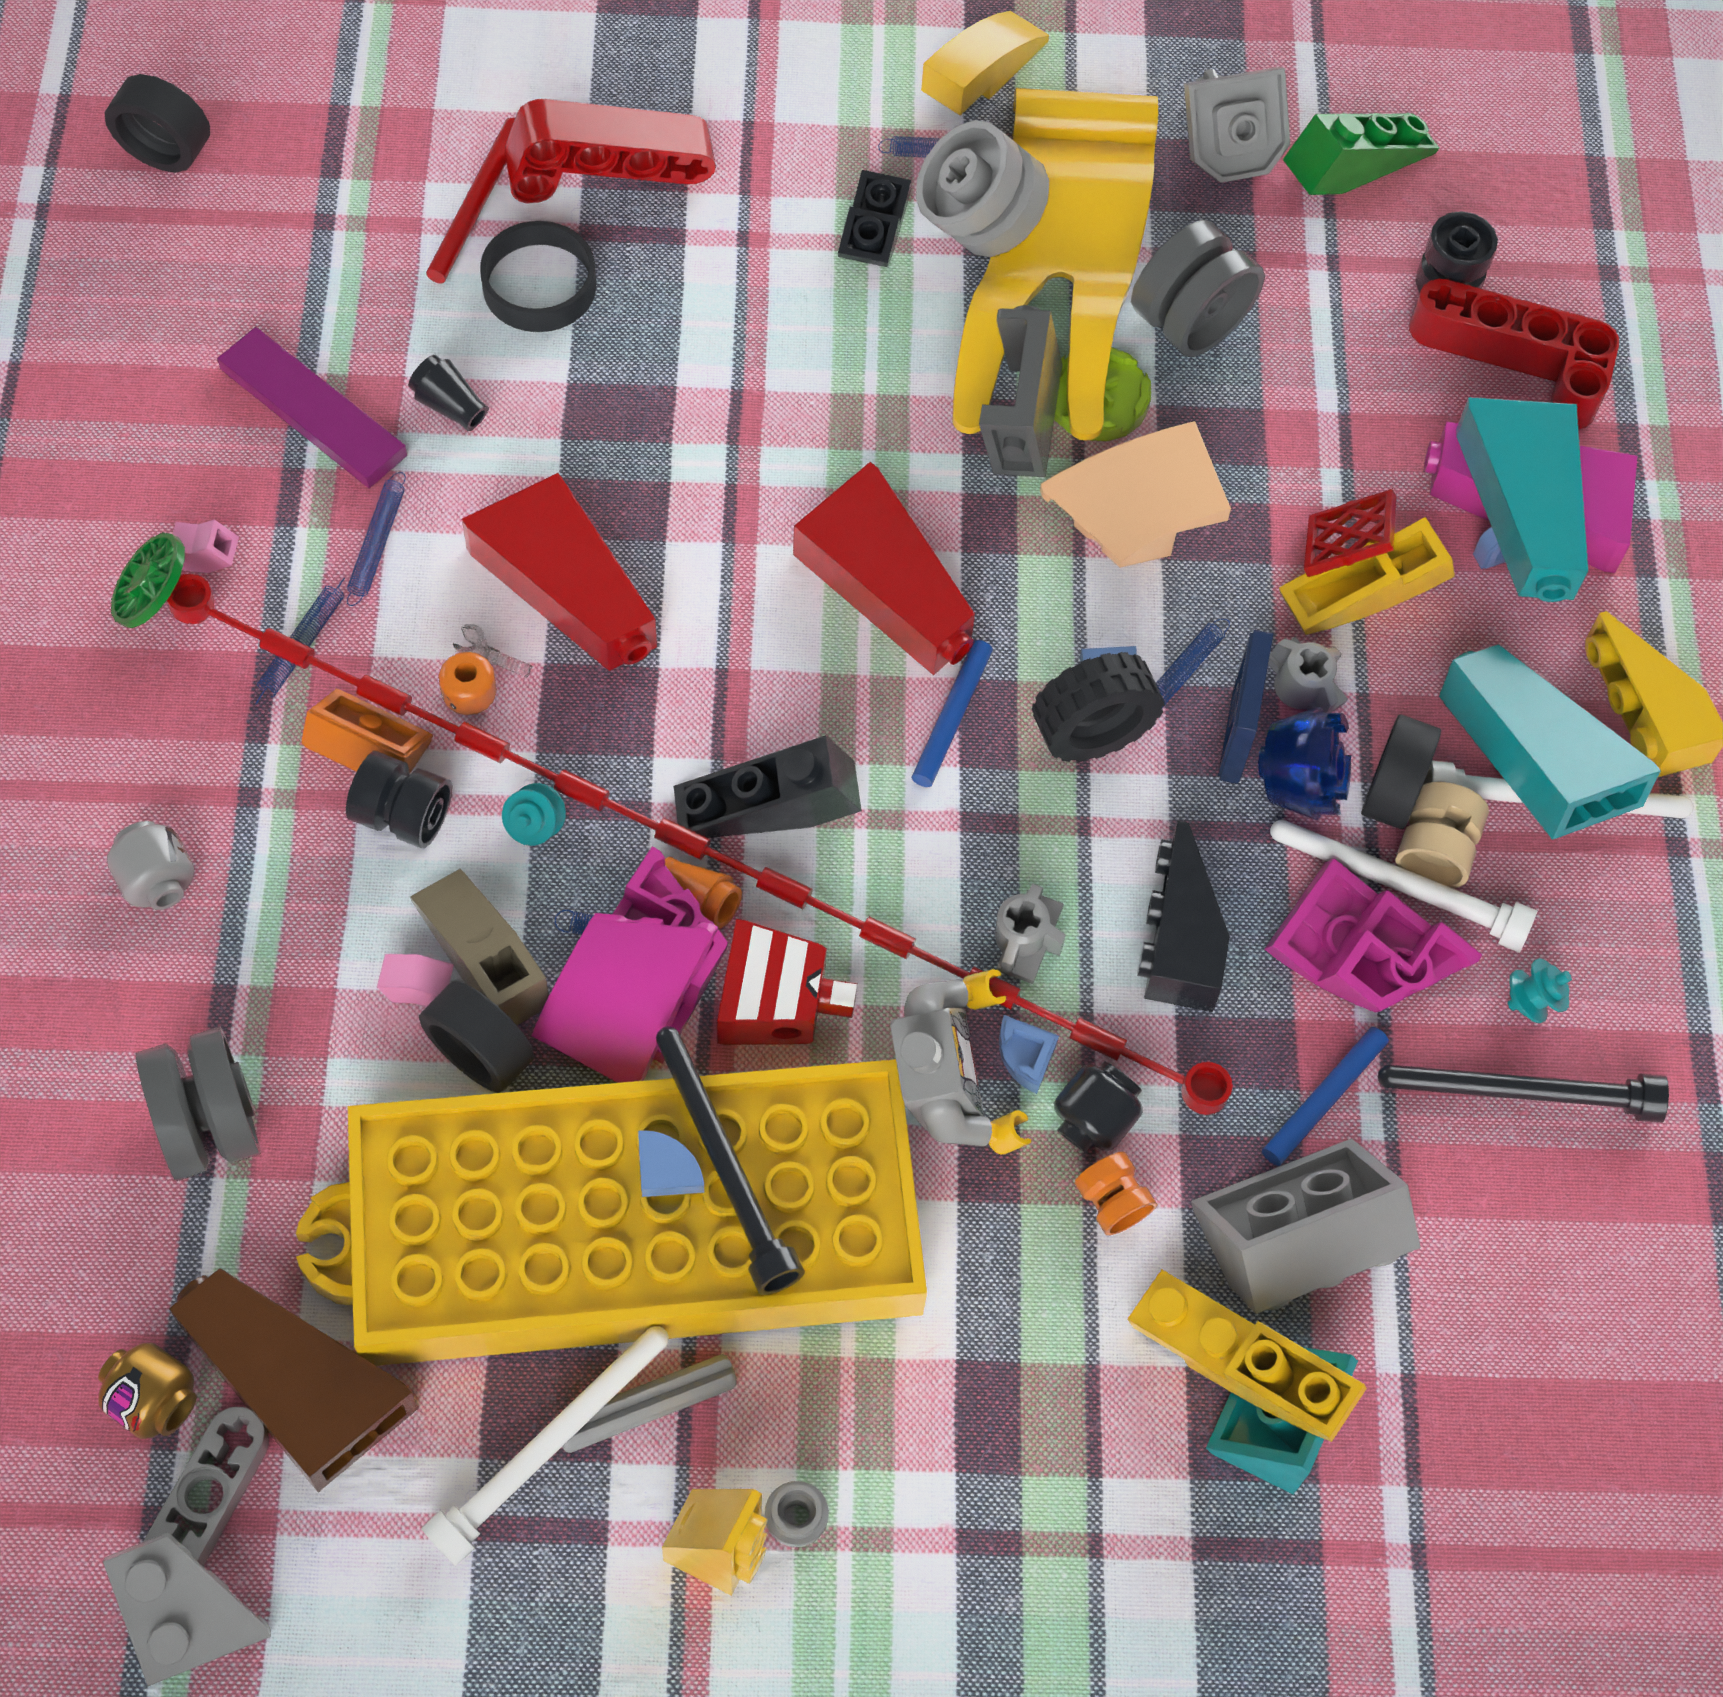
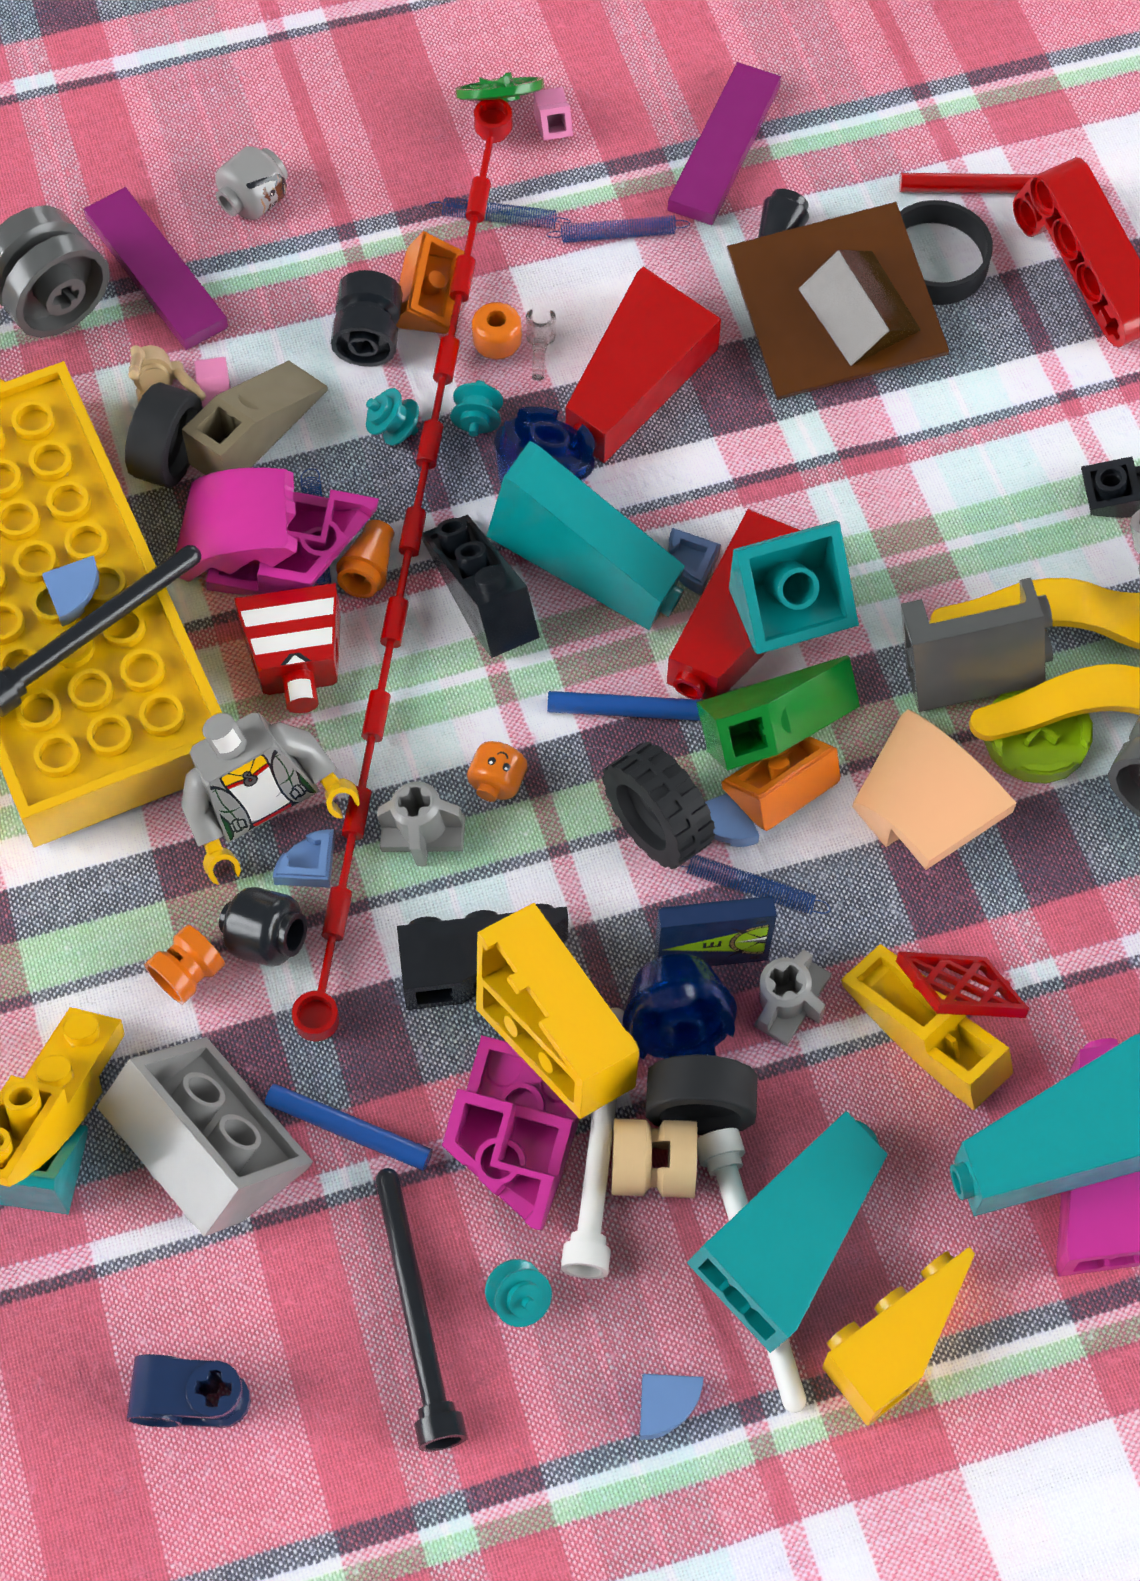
camera: 75 degrees right, 0 degrees up
none -> magenta tile [83,187,229,350]
none -> dark blue piece [127,1354,251,1428]
none -> tan plant [128,345,206,405]
none -> teal wheel [450,380,504,437]
none -> orange piece [467,741,528,802]
none -> yellow wedge [476,903,640,1119]
none -> teal slope [486,441,685,630]
none -> clear blue cone [494,406,595,485]
none -> medium blue tile [640,1374,704,1440]
none -> medium blue tile [668,528,721,595]
none -> green slope [696,655,860,771]
none -> orange slope [721,736,841,831]
none -> reddish brown piece [727,202,950,400]
none -> teal slope [729,520,859,654]
none -> slope [799,250,921,366]

